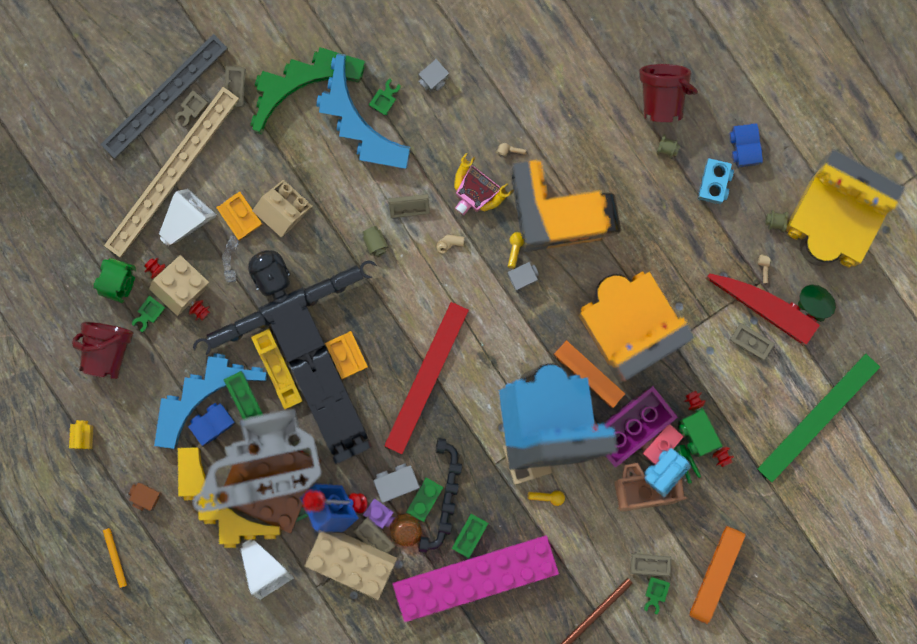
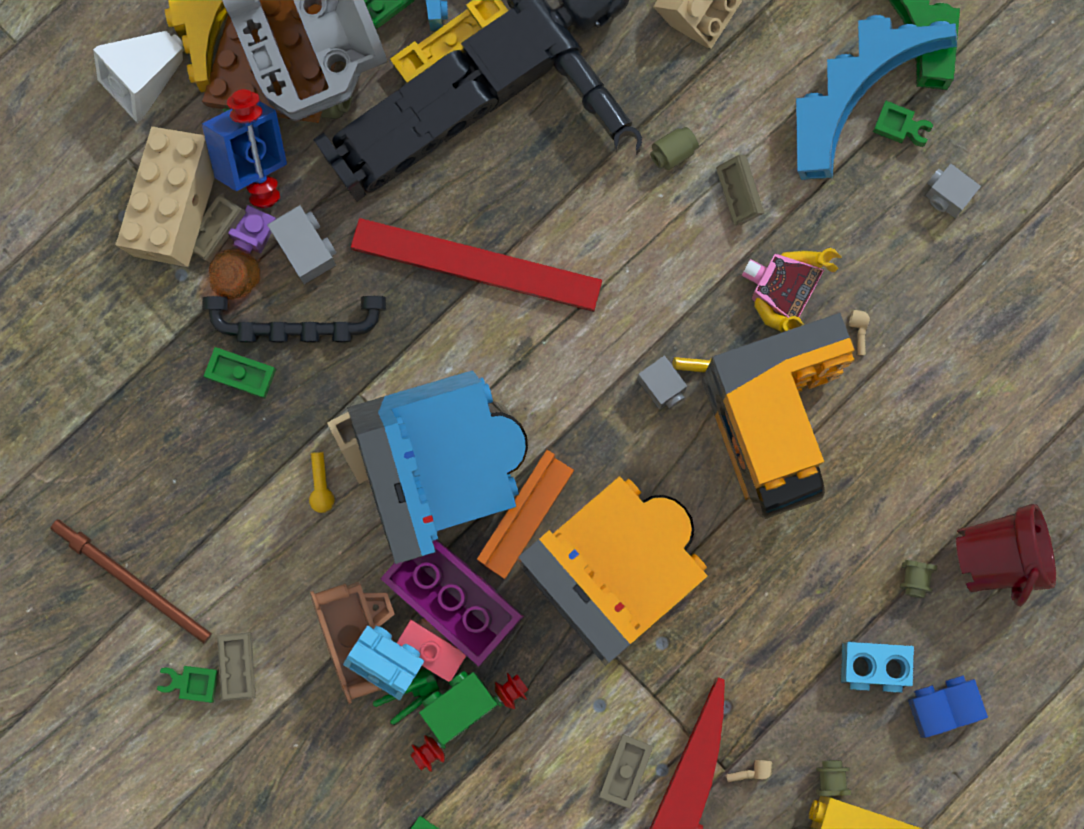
camera: 85 degrees right, 5 degrees down
light orange plate [325,331,368,379] -> none
dark pink brick [393,535,559,622] -> none
green plate [407,477,443,522] -> none
tan arm [436,235,464,254] -> none
orange beam [689,526,745,624] -> none

